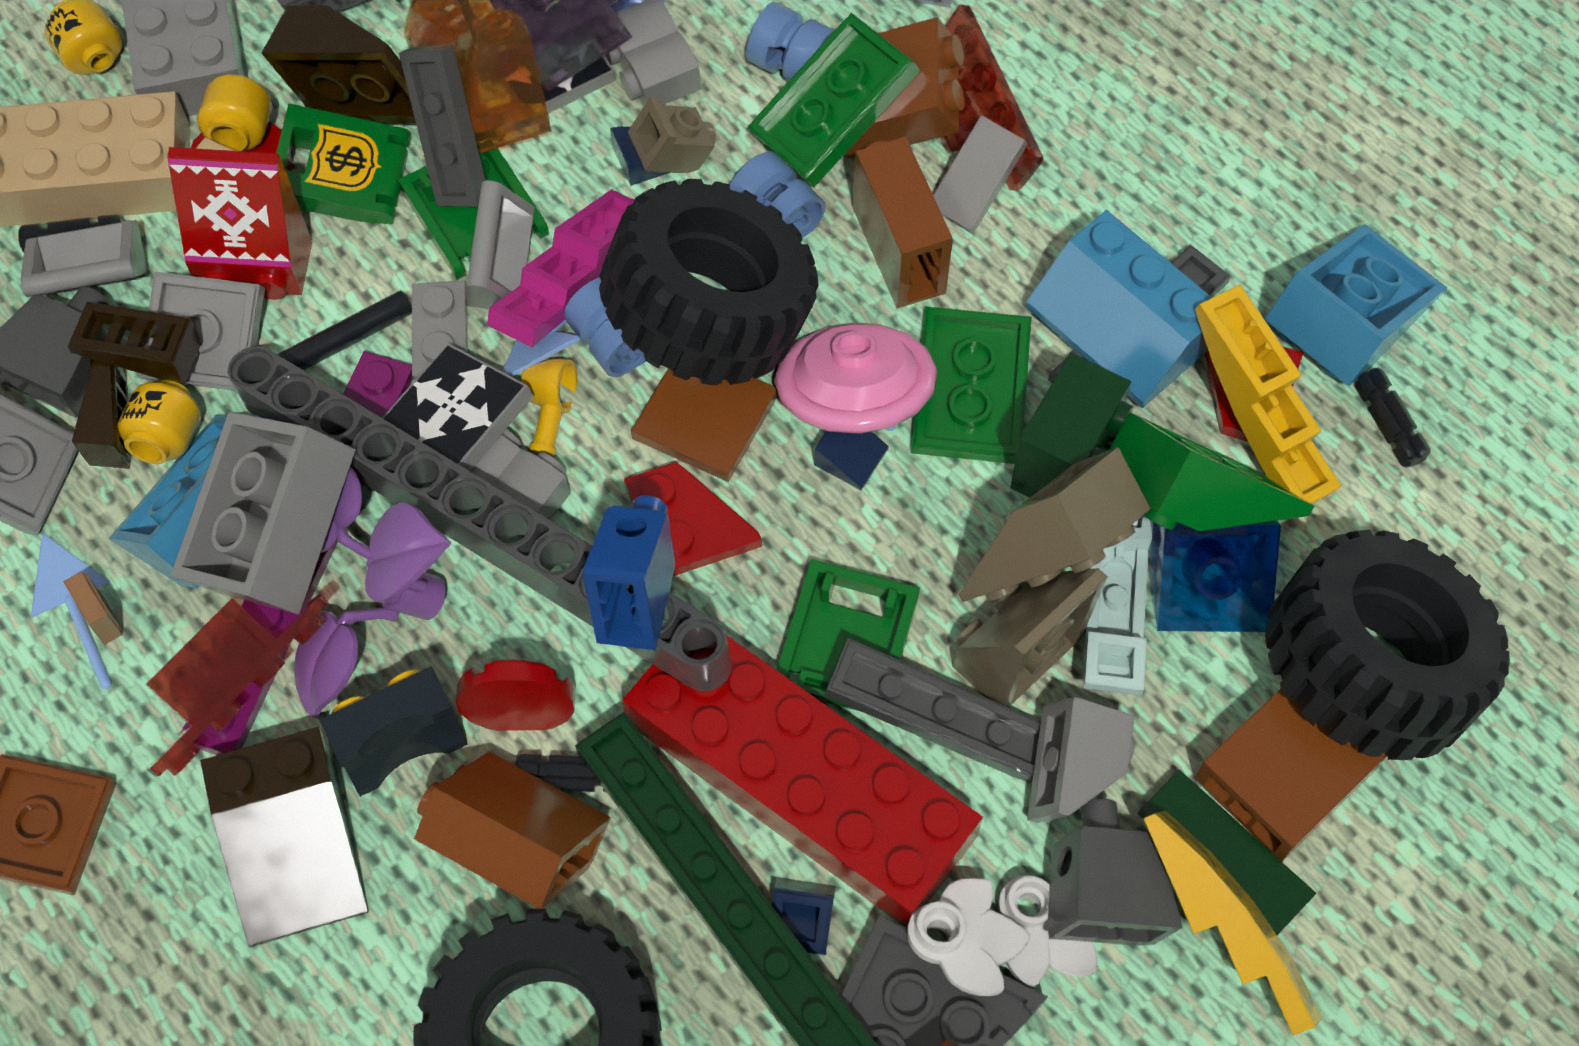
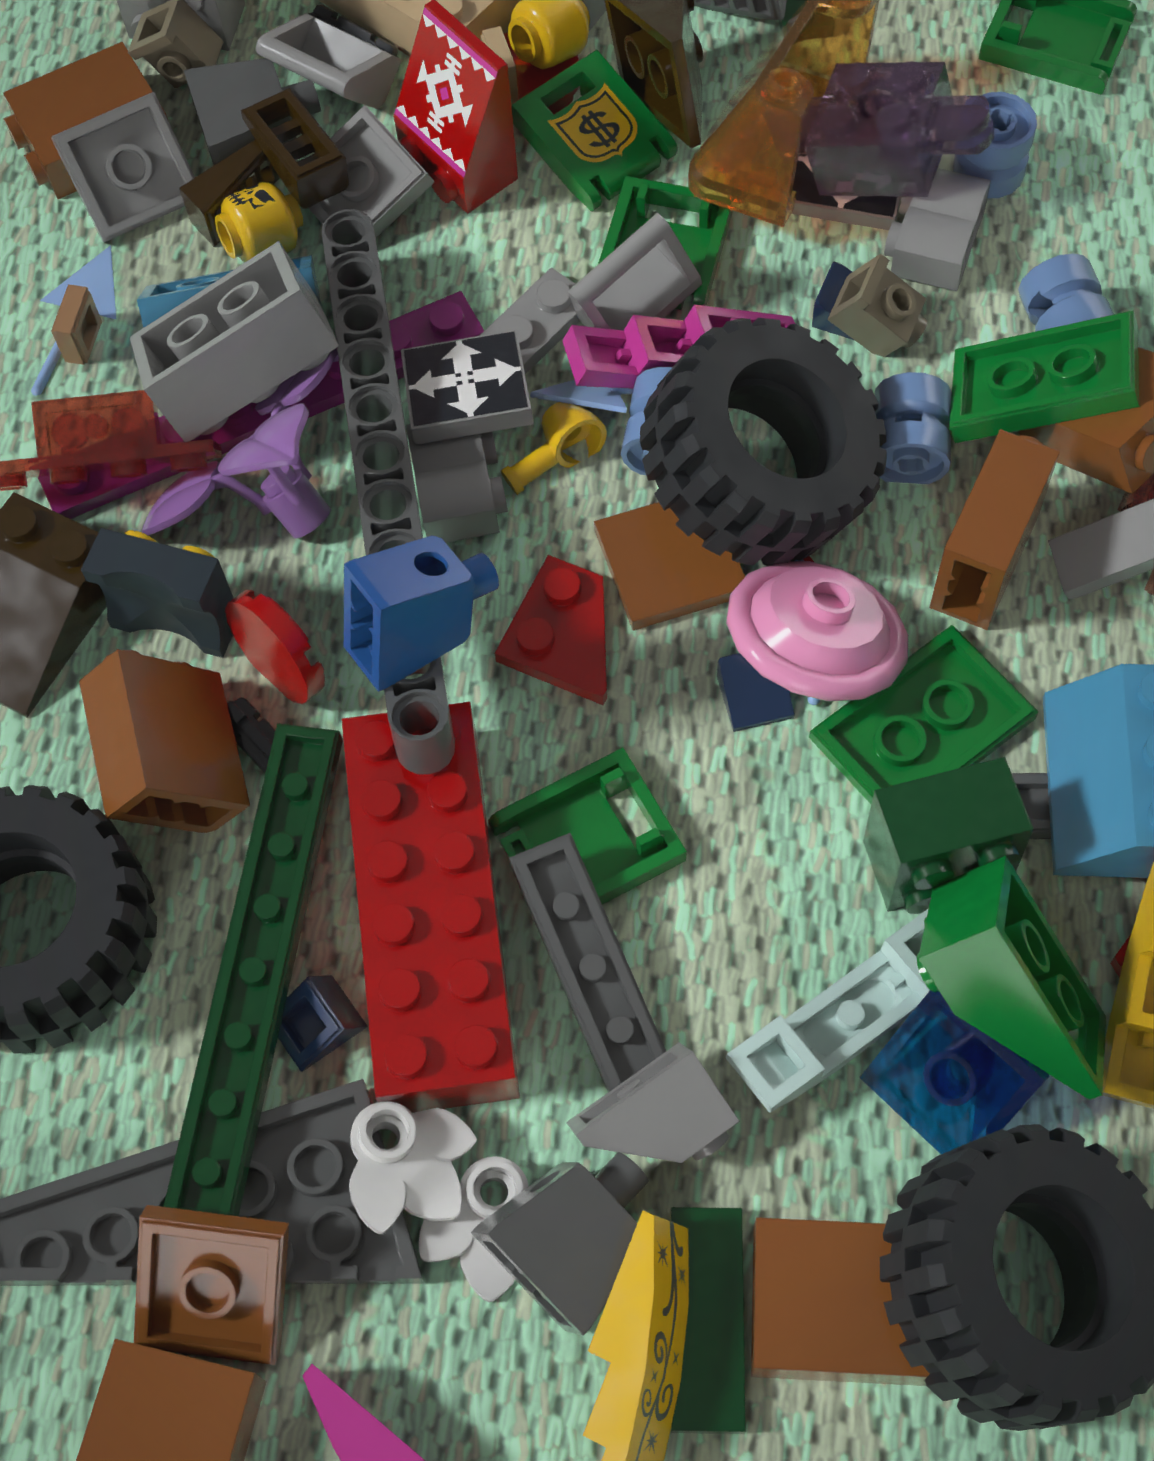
camera: 50 degrees right, 0 degrees up
black piece [277,290,412,370] -> none
dark grey plate [399,45,485,207] -> none
dark tan slope [953,568,1108,707] -> none
dark tan slope [958,447,1151,602] -> none

